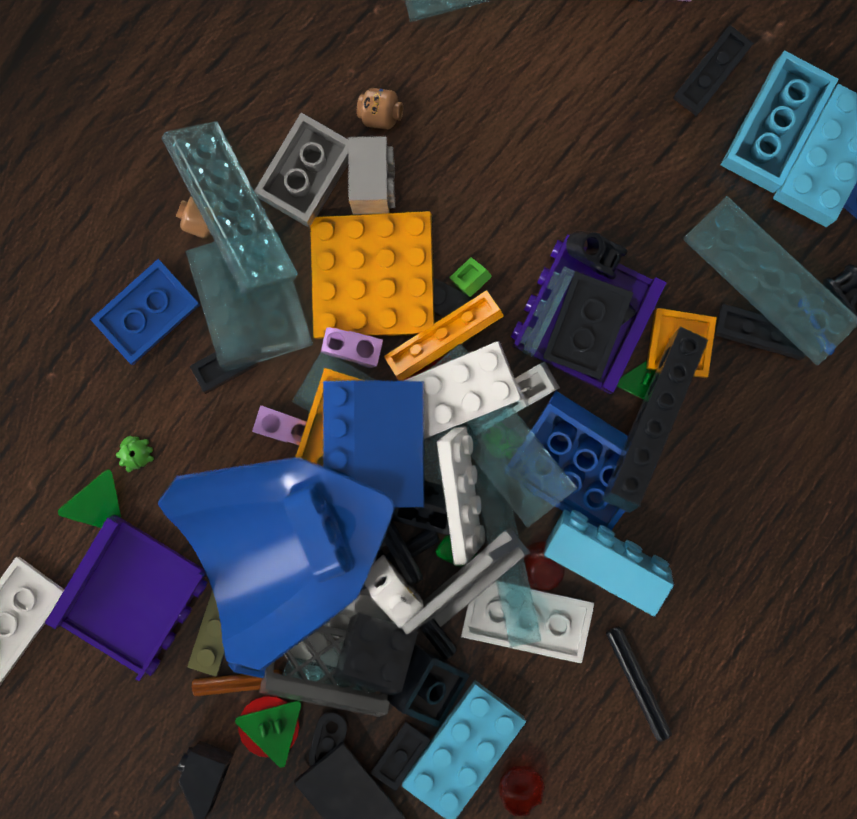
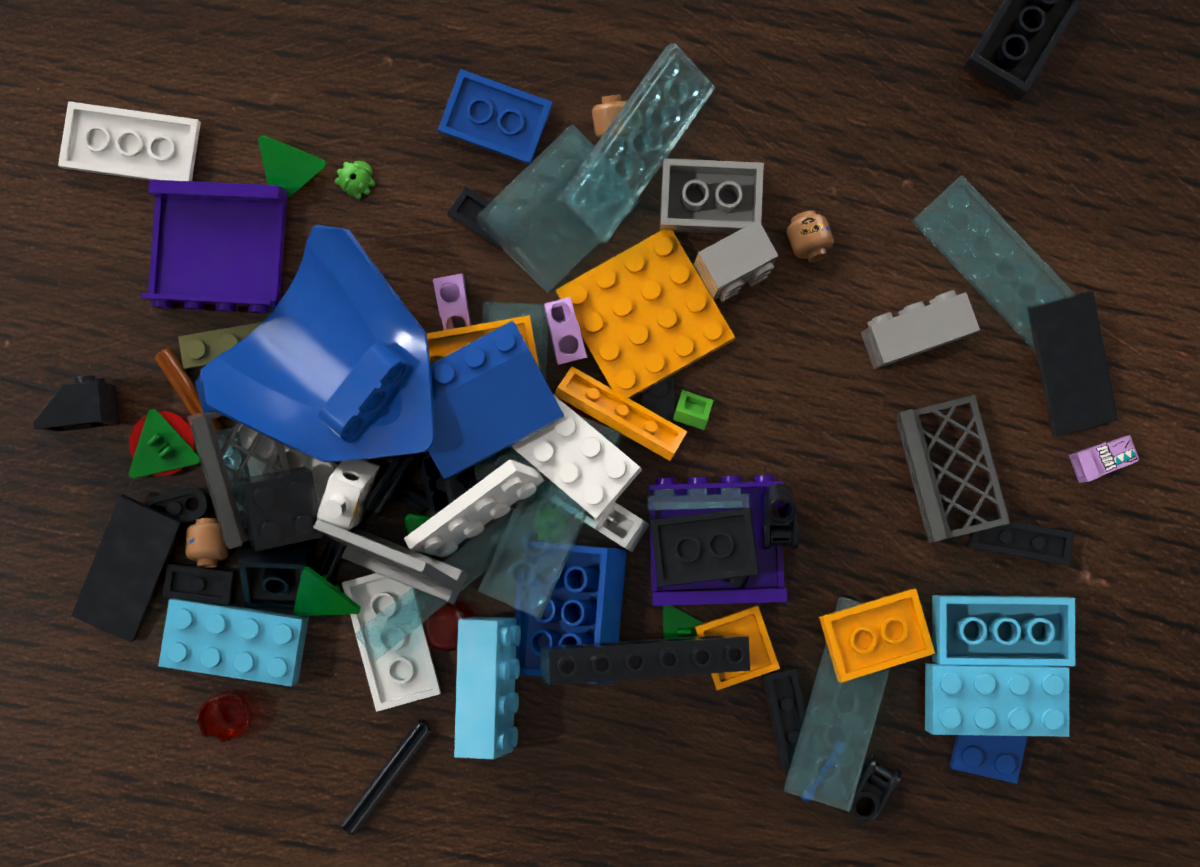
camera: 60 degrees right, 0 degrees up
none -> medium nougat head [186,518,229,568]
none -> green piece [293,567,361,616]
none -> light orange plate [819,589,935,683]
none -> light grey brick [861,290,980,370]
none -> dark grey fence [895,395,1010,543]

